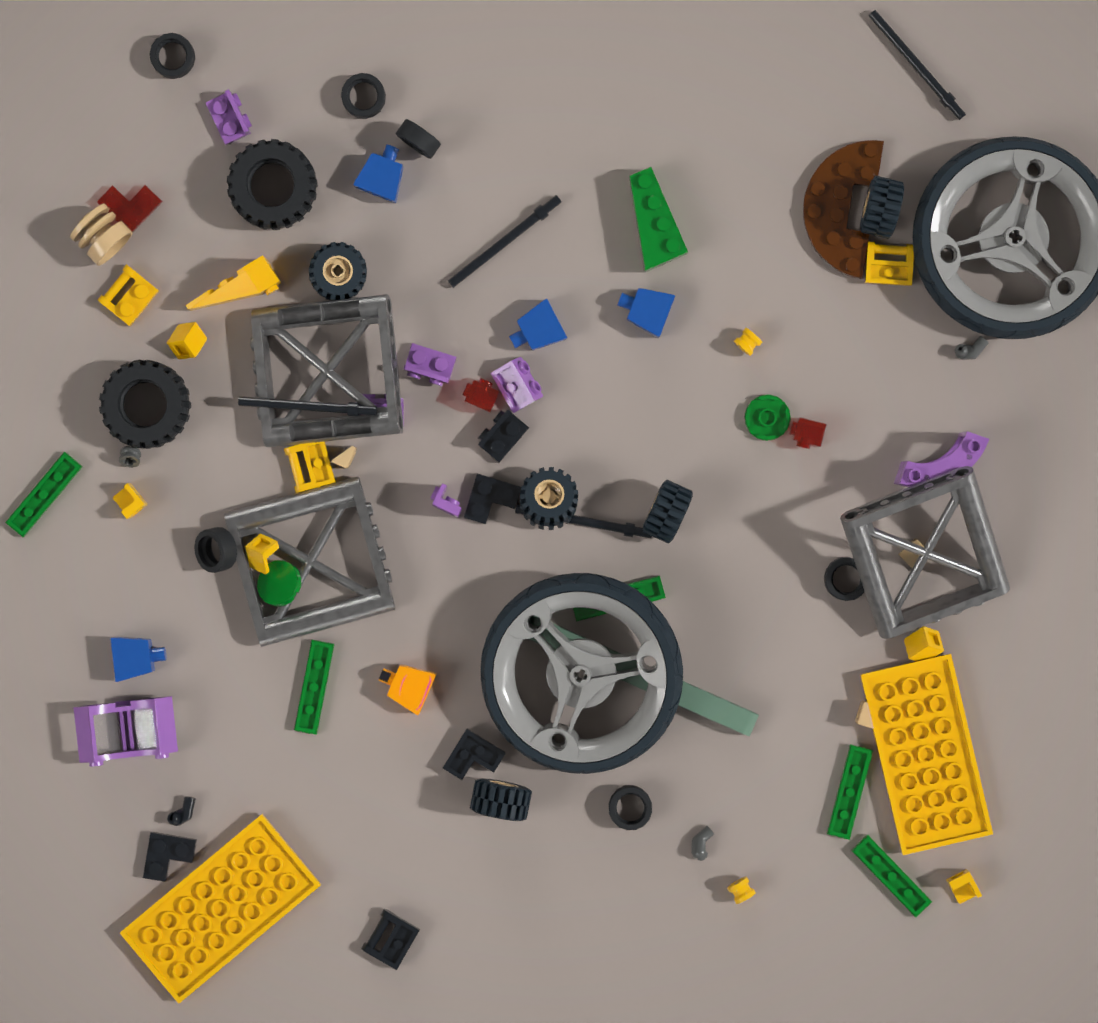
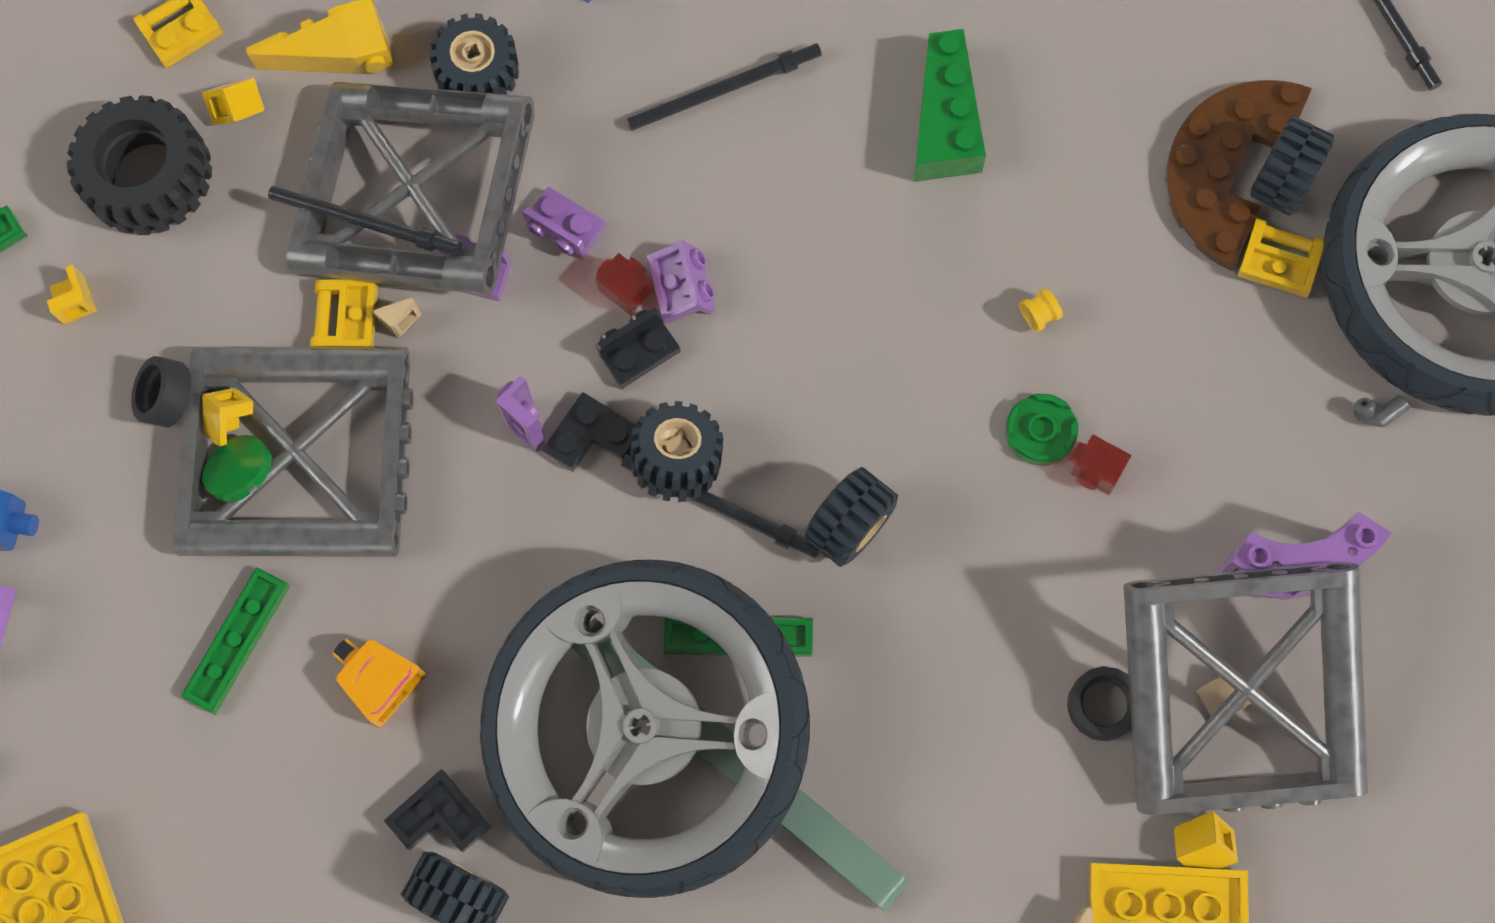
camera: 25 degrees right, 15 degrees down
dark grey bush [119,446,141,468] -> none
blue torso [509,299,567,351] -> none
blue torso [617,288,675,338] -> none

